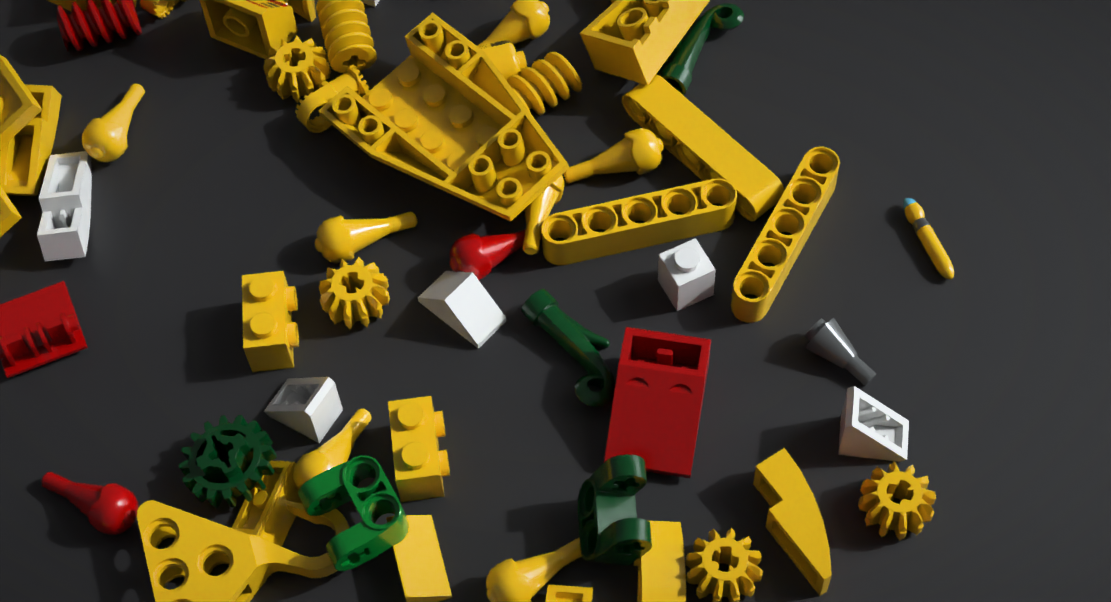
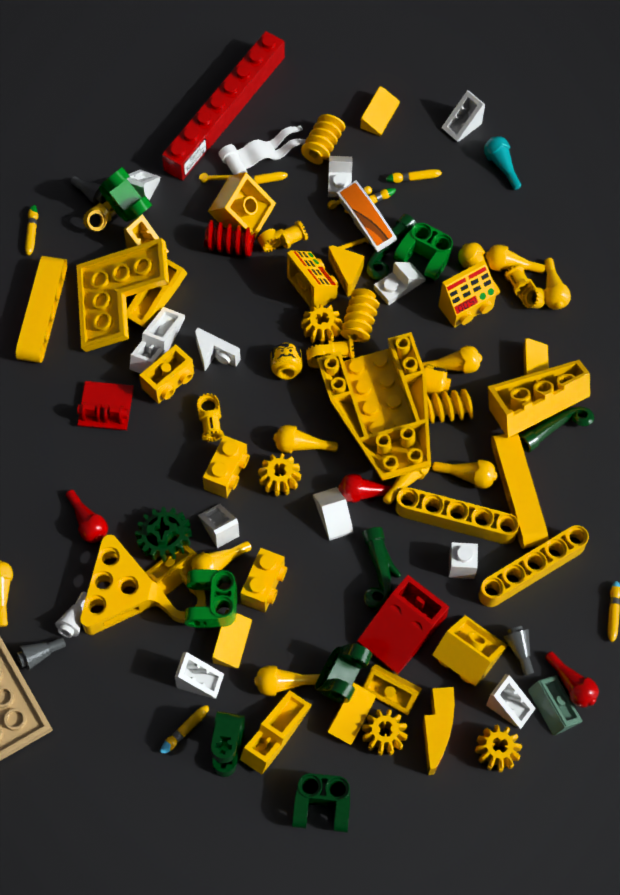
camera: 25 degrees right, 5 degrees up
yellow piece [82,84,145,162] -> none
none -> yellow brick [139,344,194,404]
none -> white slope [195,328,241,371]
none -> yellow connector [197,393,224,442]
none -> yellow head [270,343,303,380]
none -> yellow slope [363,664,422,715]
none -> yellow slope [432,615,508,686]
none -> sand green slope [528,675,583,735]
none -> red piece [545,651,599,708]

